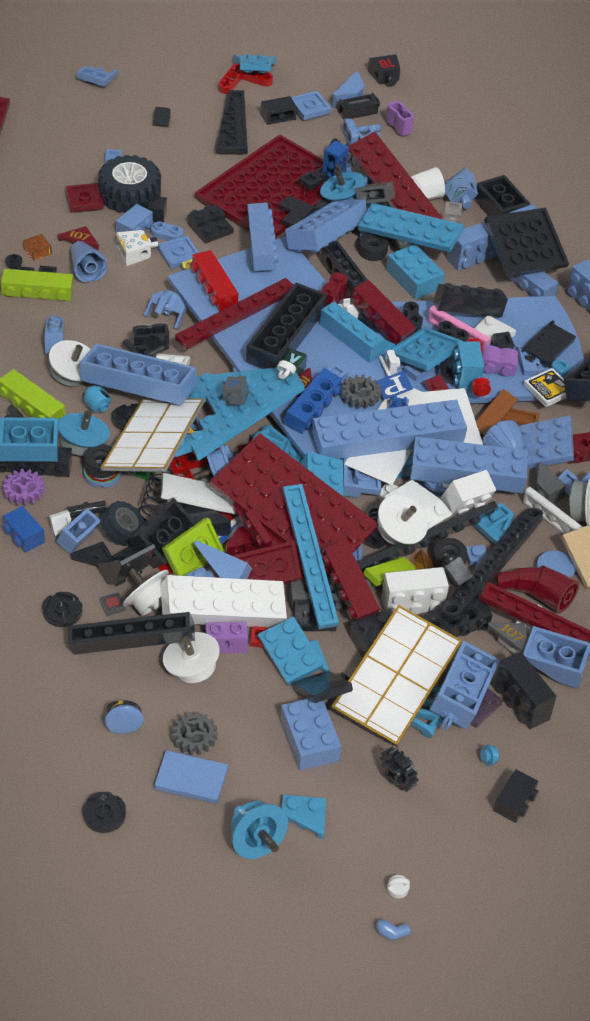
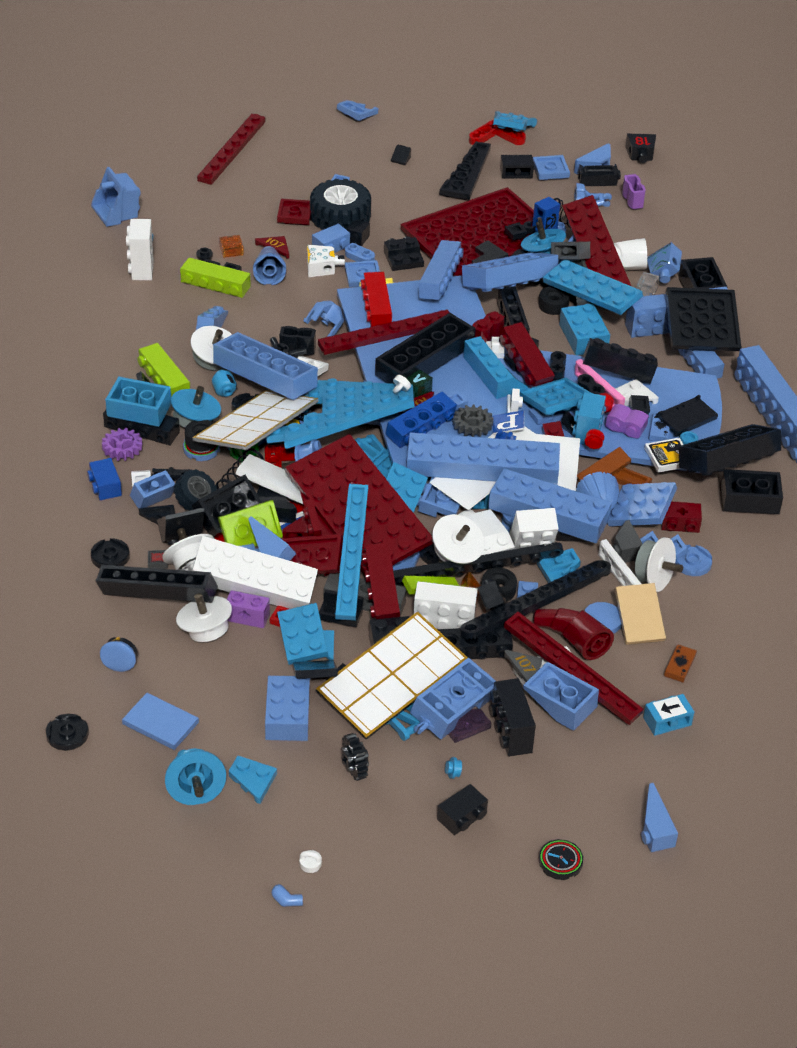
camera: 20 degrees right, 5 degrees down
dark grey gear [172,712,218,755] -> none
dark grey brick [223,376,249,405] -> none

